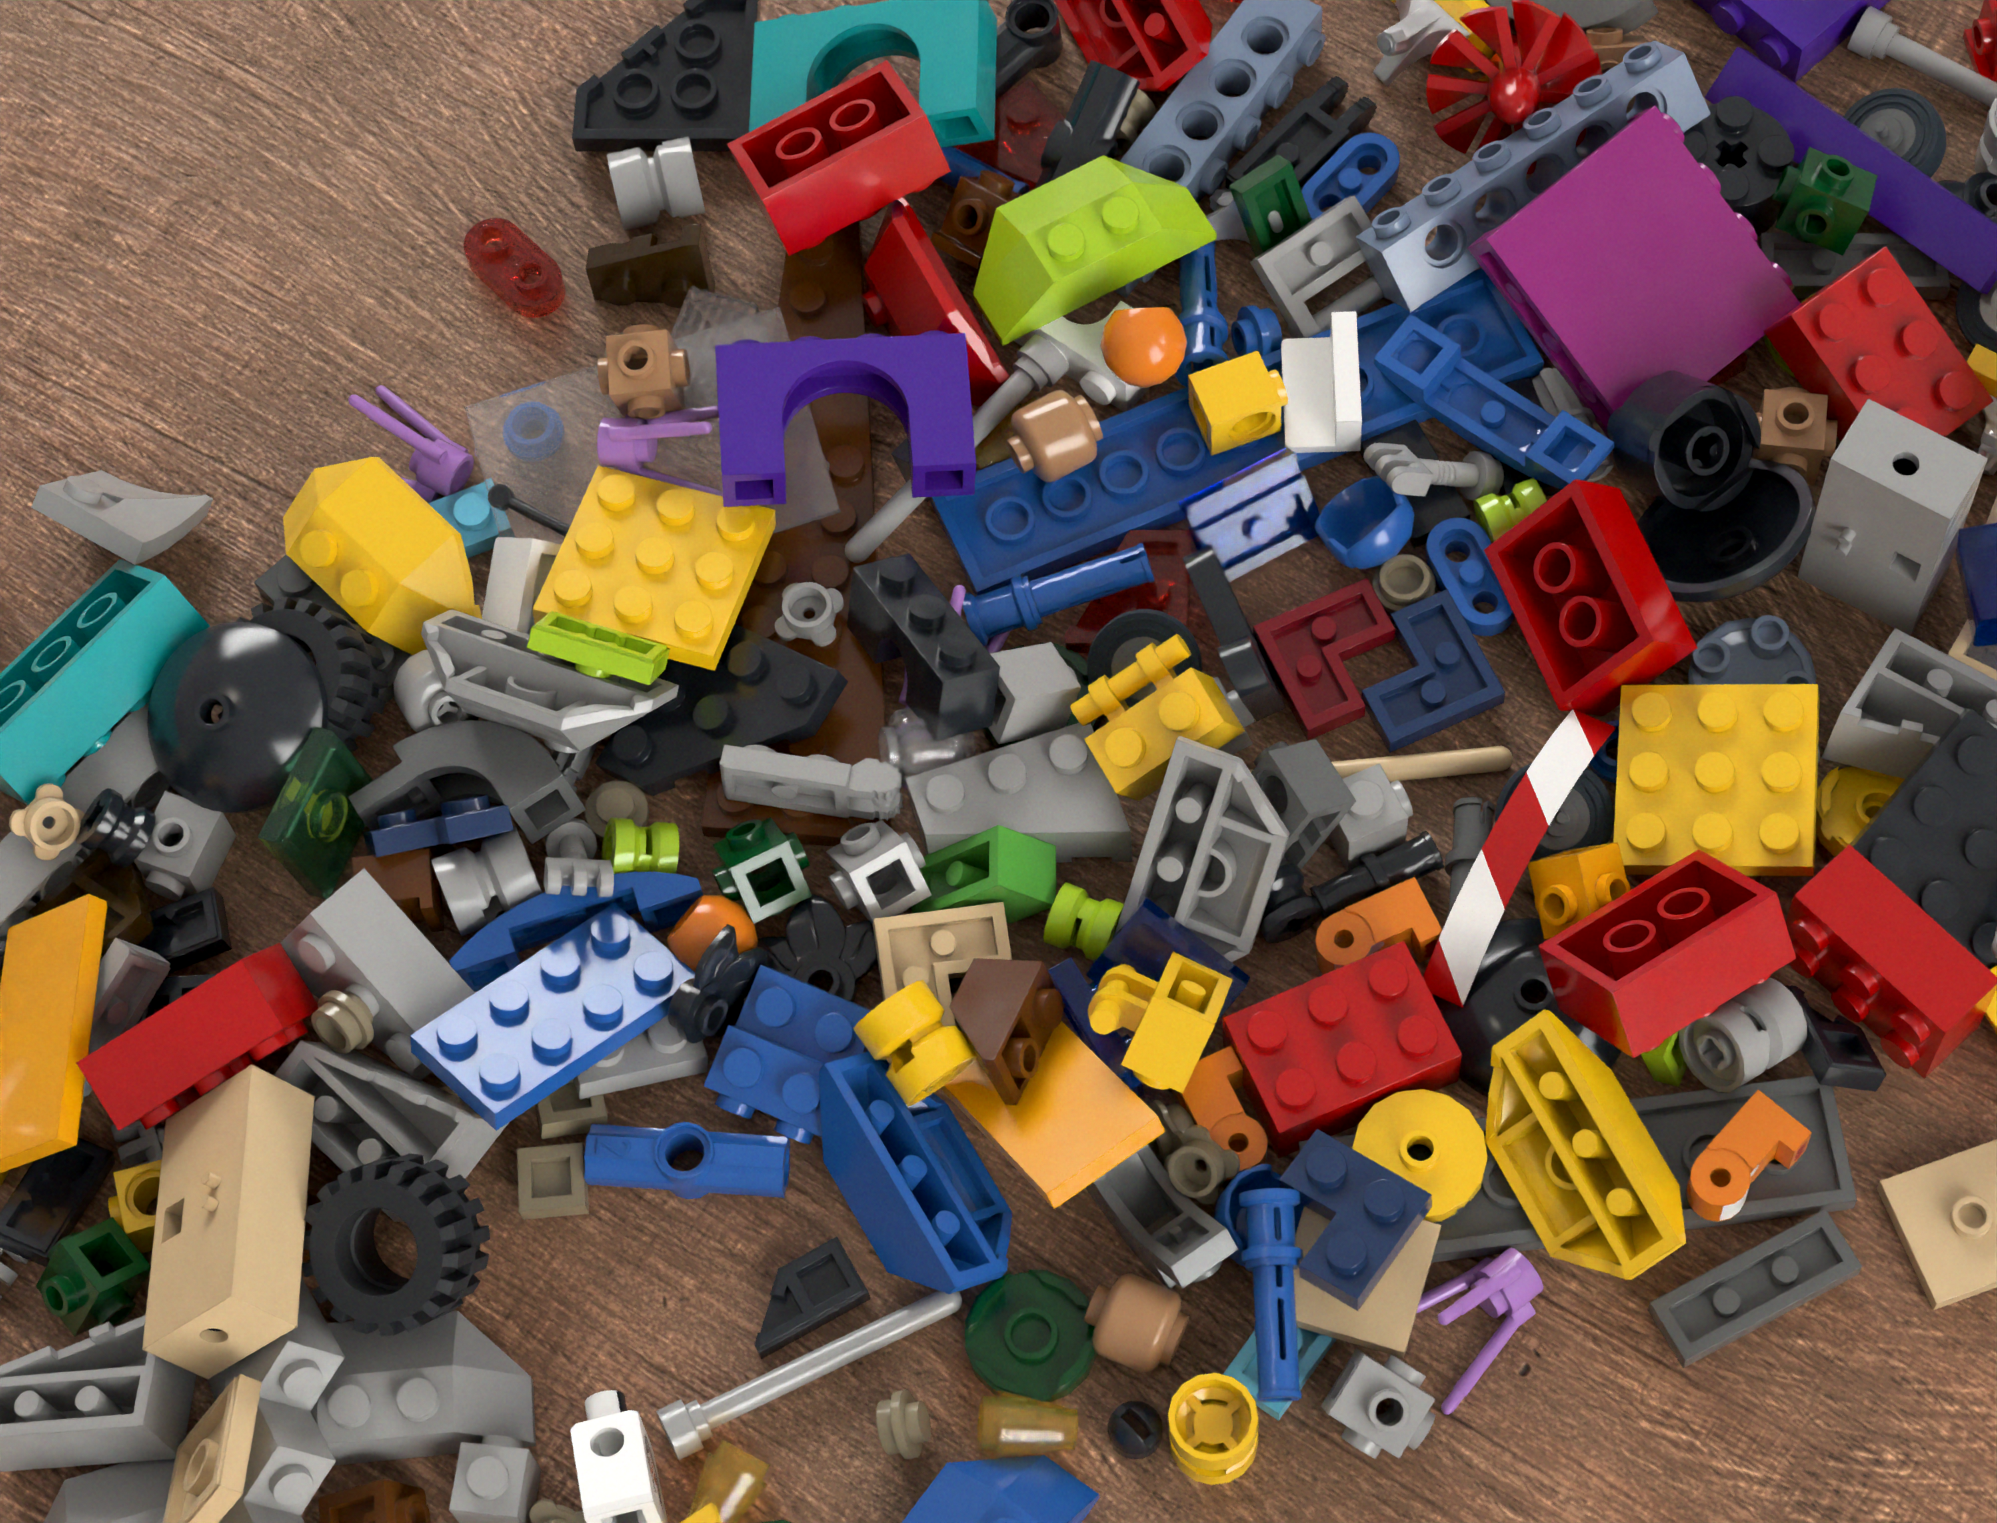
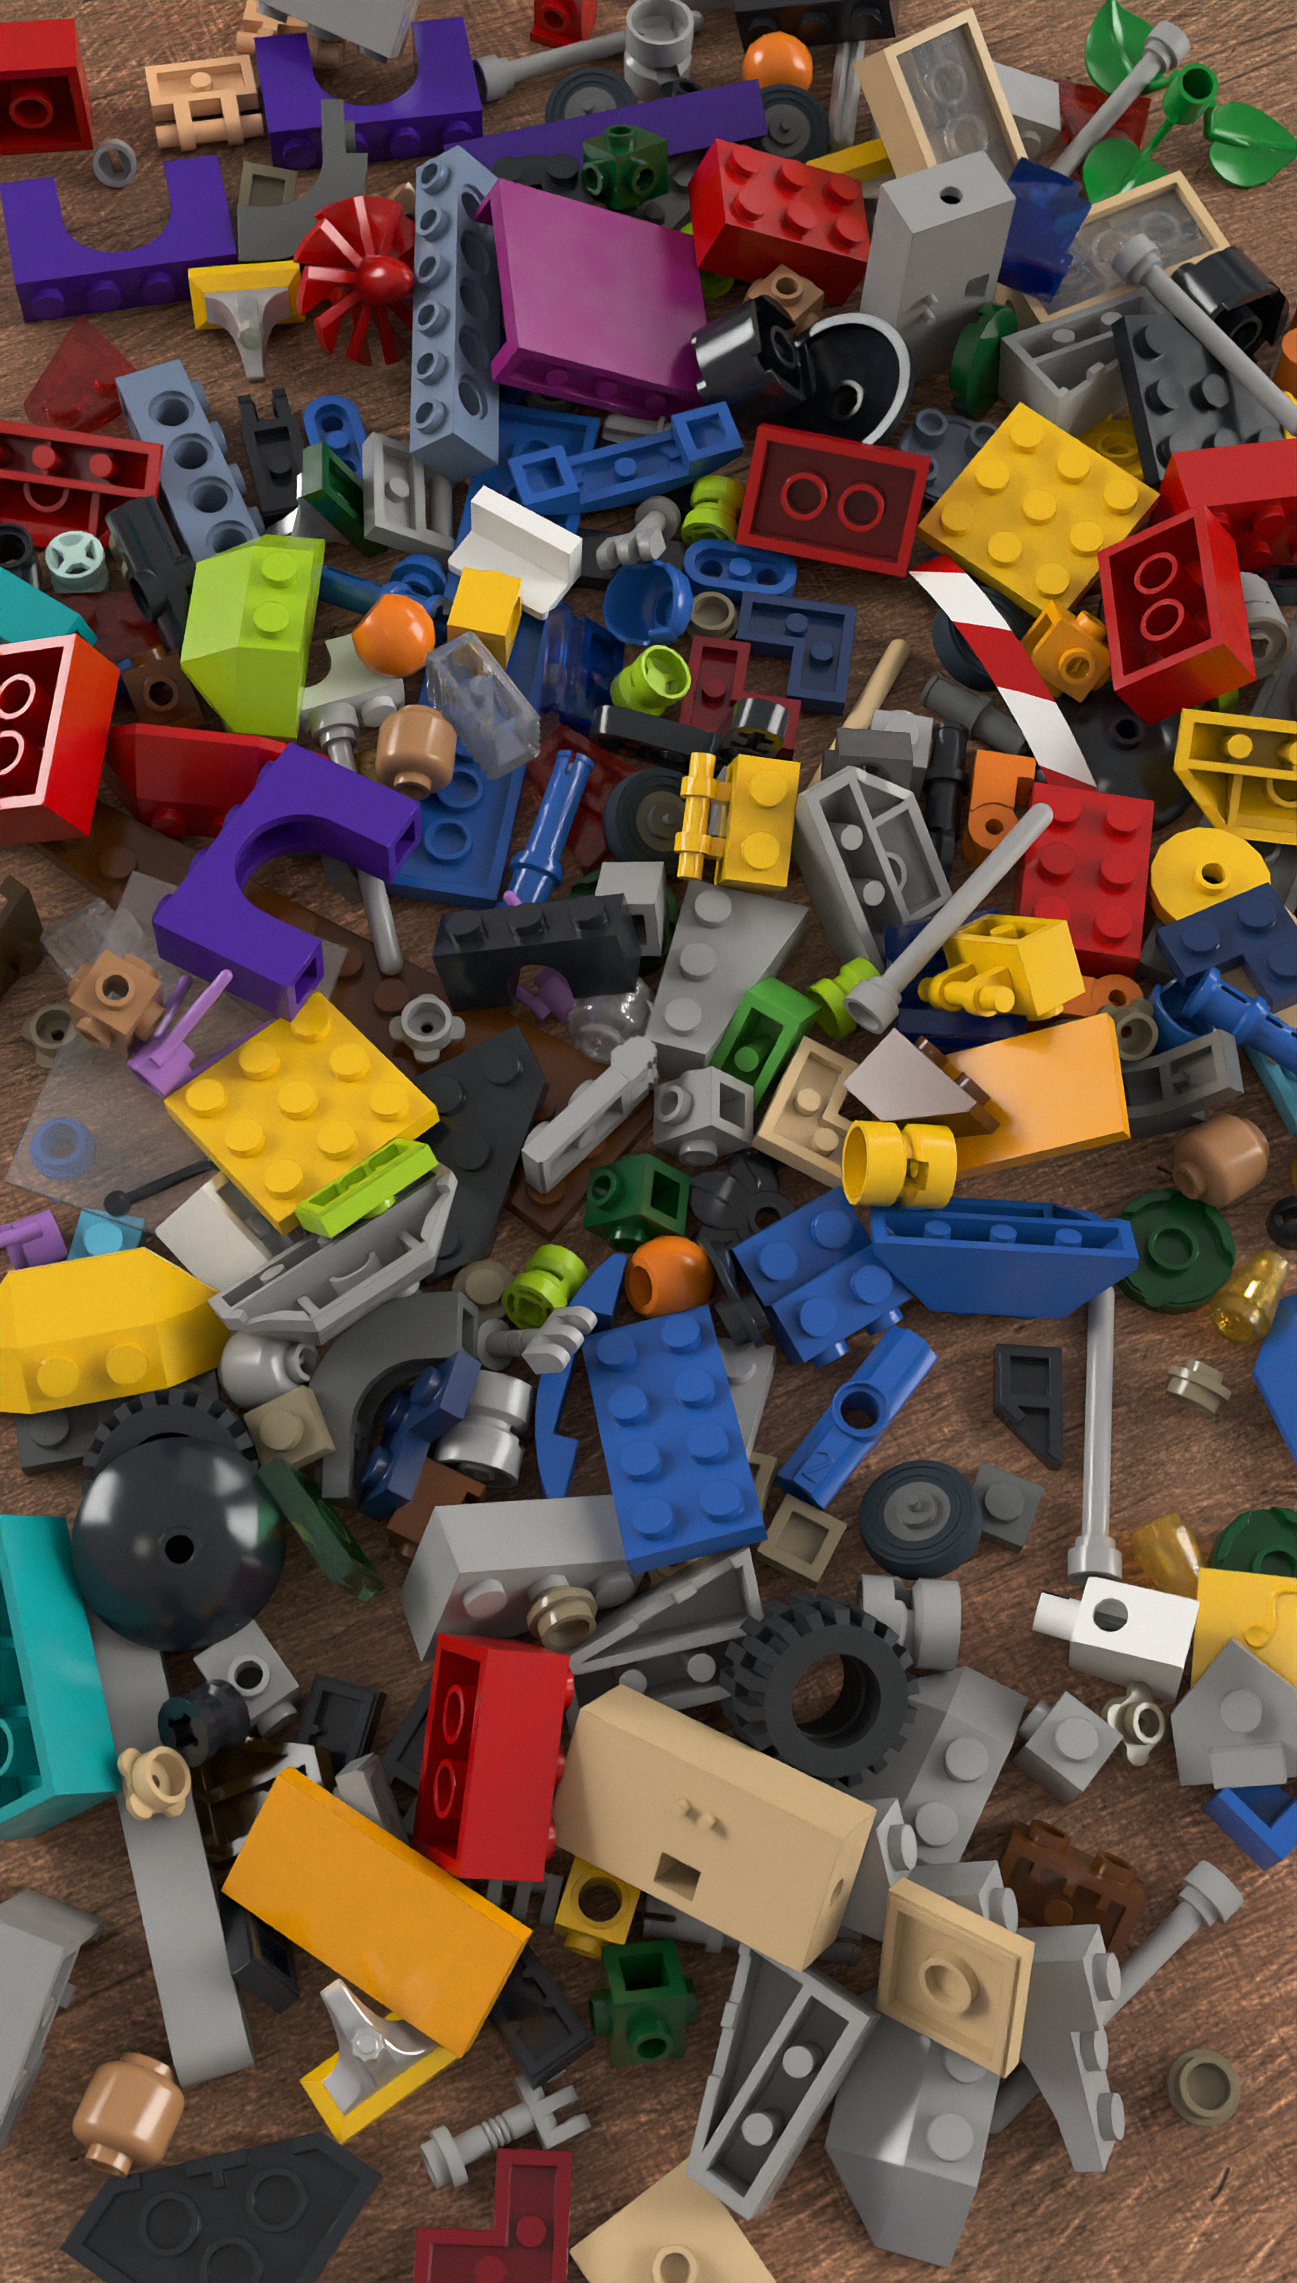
camera: 70 degrees left, 0 degrees up
none -> light aqua wheel [45,531,110,606]
none -> dark tan plate [243,1385,336,1480]
none -> clear brick [426,631,541,780]
none -> lime wheel [610,645,691,717]
none -> light grey piece [843,803,1053,1034]
none -> light grey wheel [855,1573,961,1671]
none -> black wheel [859,1460,982,1581]
none -> dark green tile [949,301,1018,418]
none -> dark grey plate [972,1462,1045,1554]

